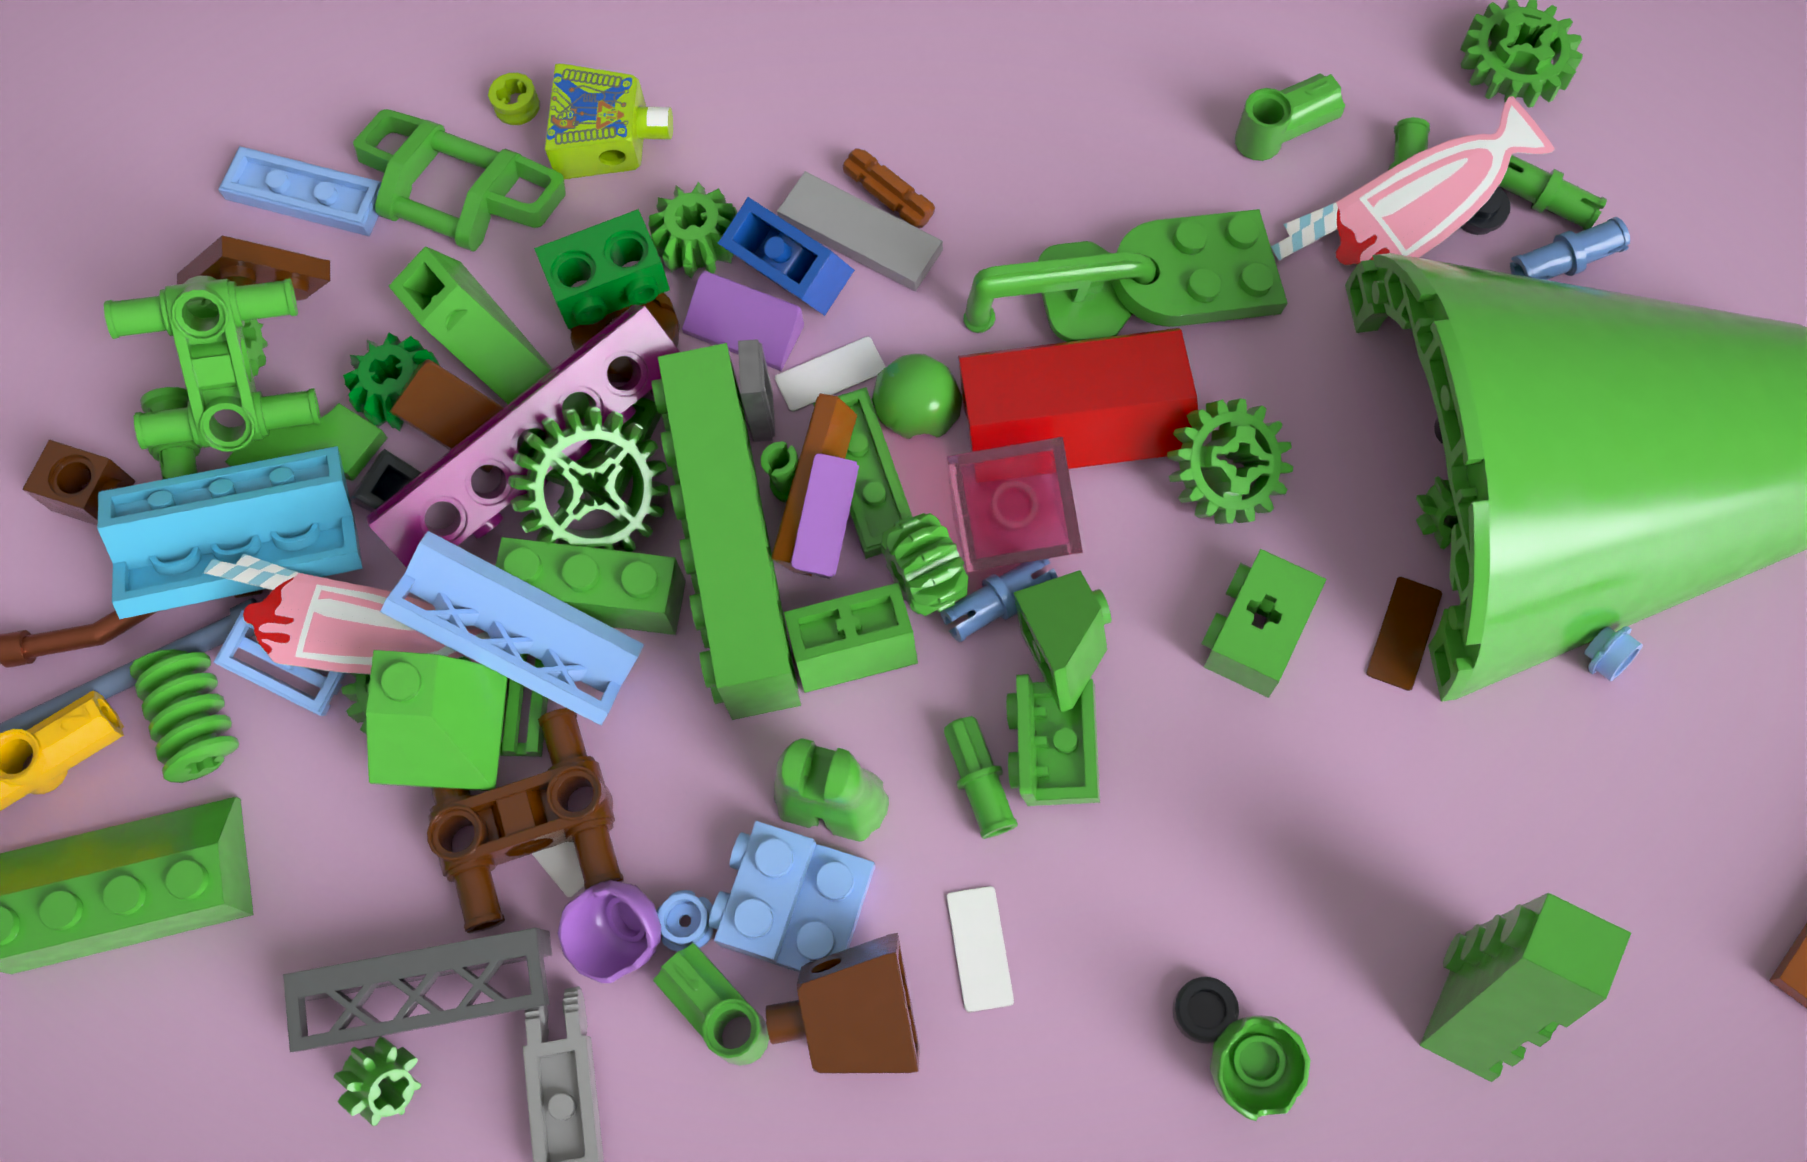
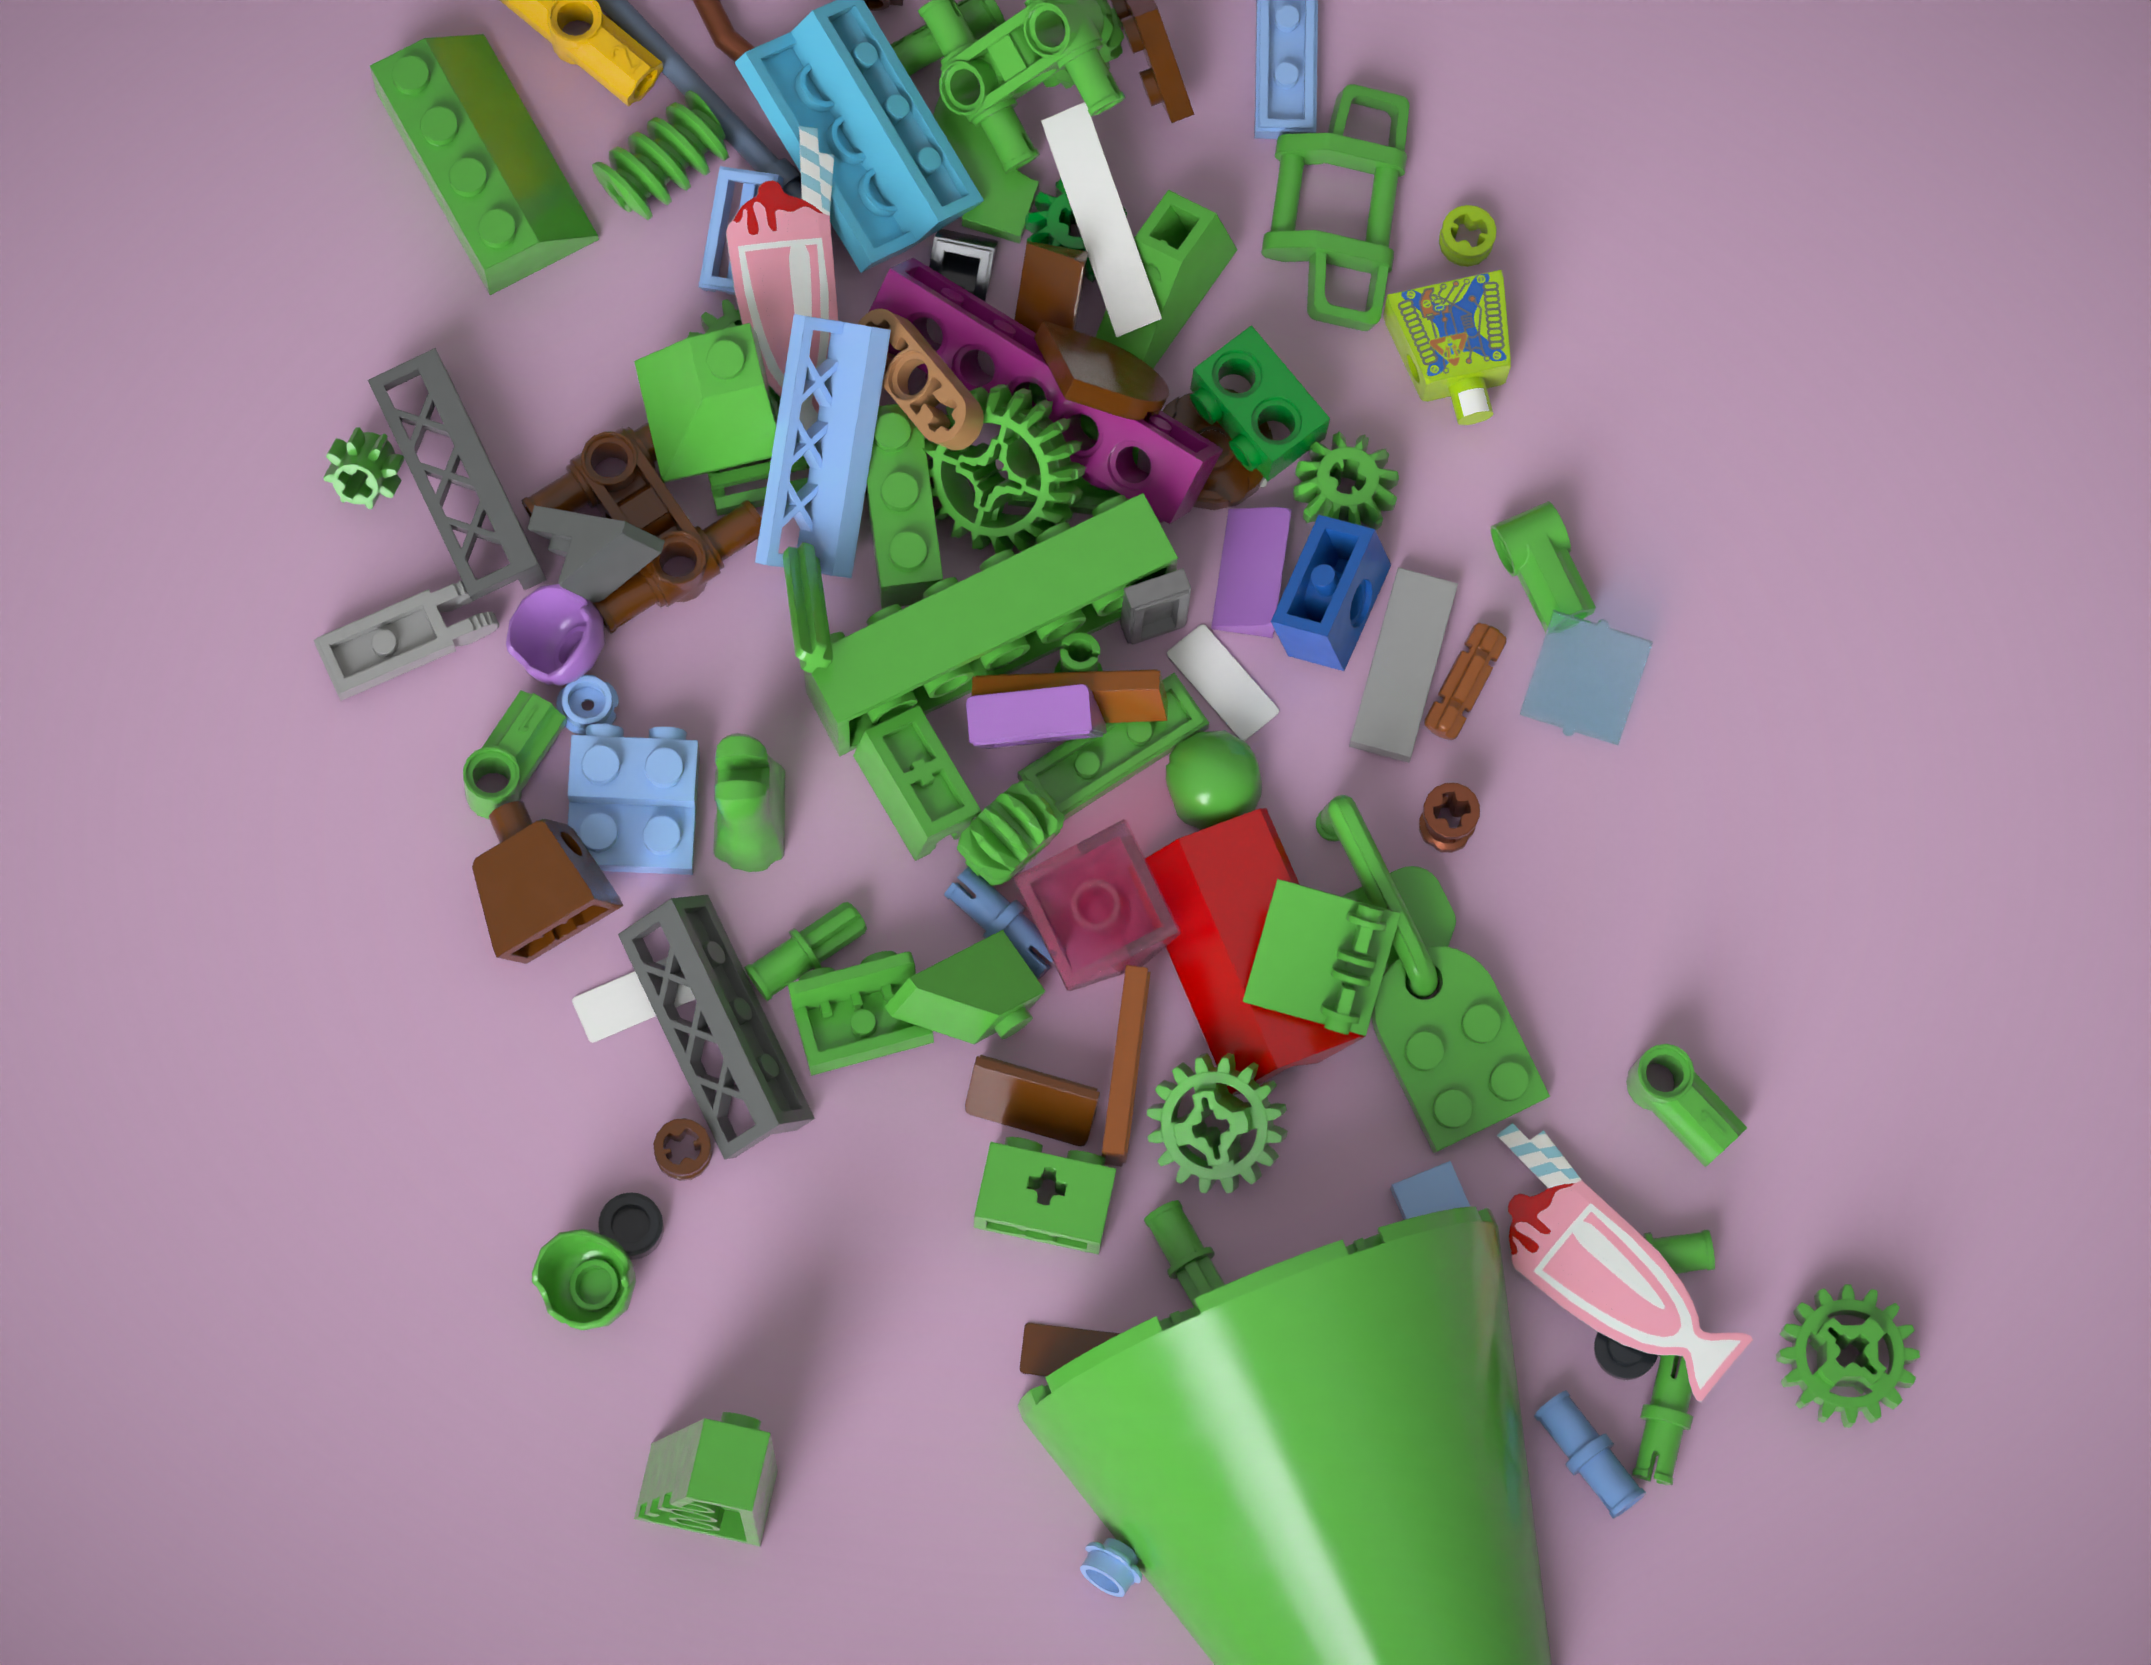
camera: 65 degrees right, 5 degrees up
none -> dark grey slope [527,506,665,602]
none -> dark grey fence [618,895,815,1160]
none -> reddish brown bush [653,1118,712,1181]
none -> bright green axle [782,542,833,673]
none -> medium nougat beam [858,309,984,450]
none -> reddish brown slope [965,1055,1100,1147]
none -> reddish brown tile [1034,320,1169,420]
none -> white sticker [1041,102,1162,337]
none -> dark orange tile [1101,965,1151,1167]
none -> bright green axle [1144,1200,1225,1307]
none -> bright green hinge [1242,878,1401,1036]
none -> light blue tile [1390,1161,1470,1220]
none -> copper bush [1419,783,1480,853]
none -> bright green piece [1490,501,1596,634]
none -> clear light blue piece [1520,610,1653,745]

